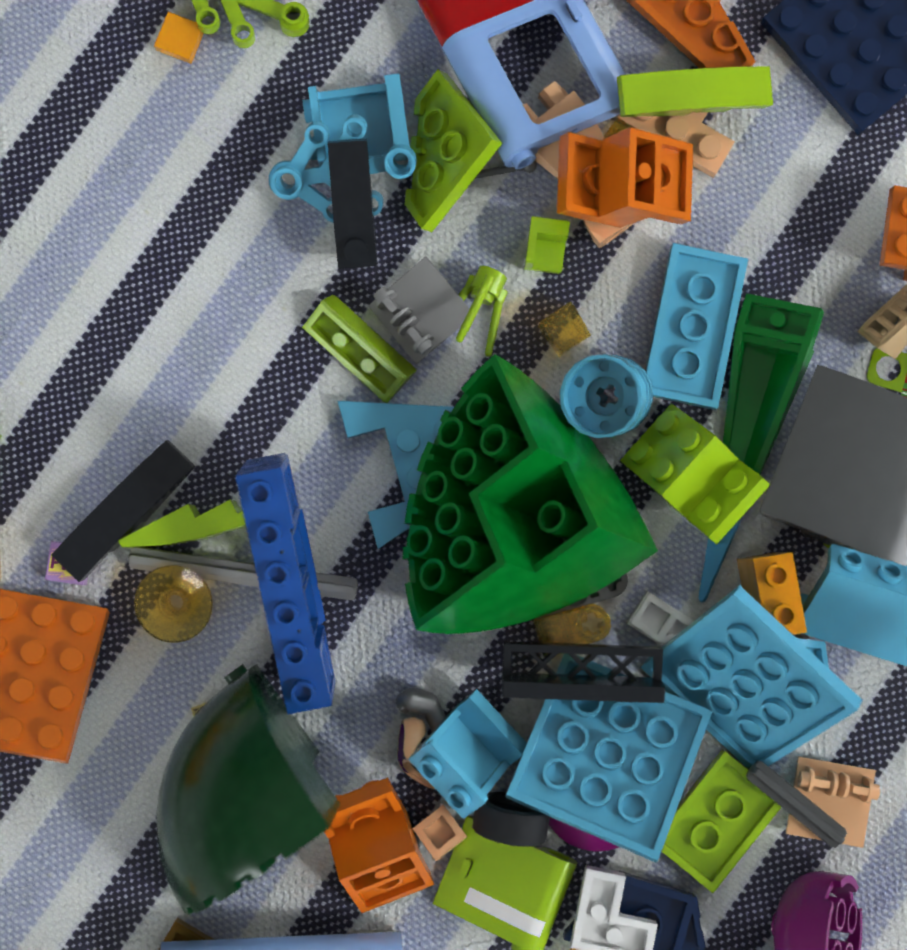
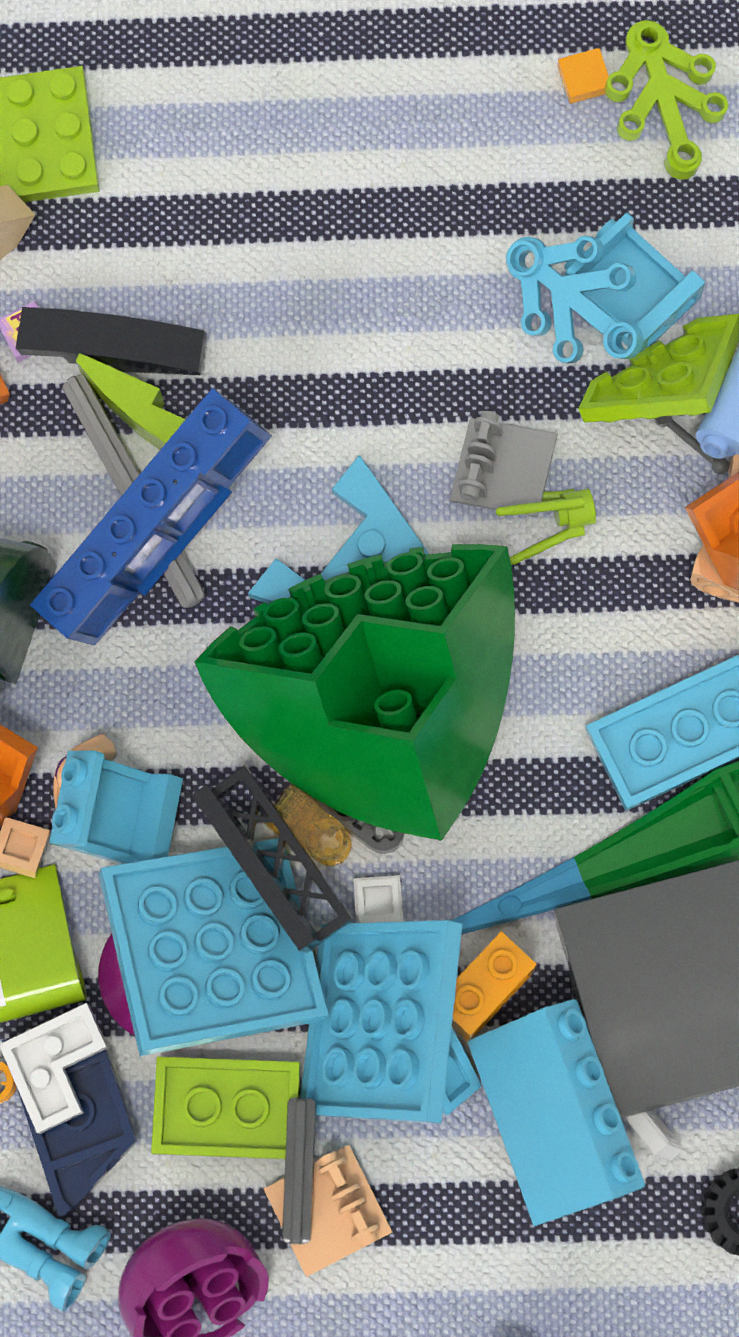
camera: 60 degrees right, 10 degrees down
clear yellow dish [134,565,213,643] -> none
lime slope [302,295,417,403] -> none
black slope [328,139,378,269] -> none
flat silver arm [396,687,446,732] -> none
black tyre [472,792,550,847] -> none
lime panel [524,216,570,274] -> none
clear yellow slope [538,301,591,358] -> none
medium azure wheel [560,354,653,438] -> none
lime bracket [620,403,770,545] -> none

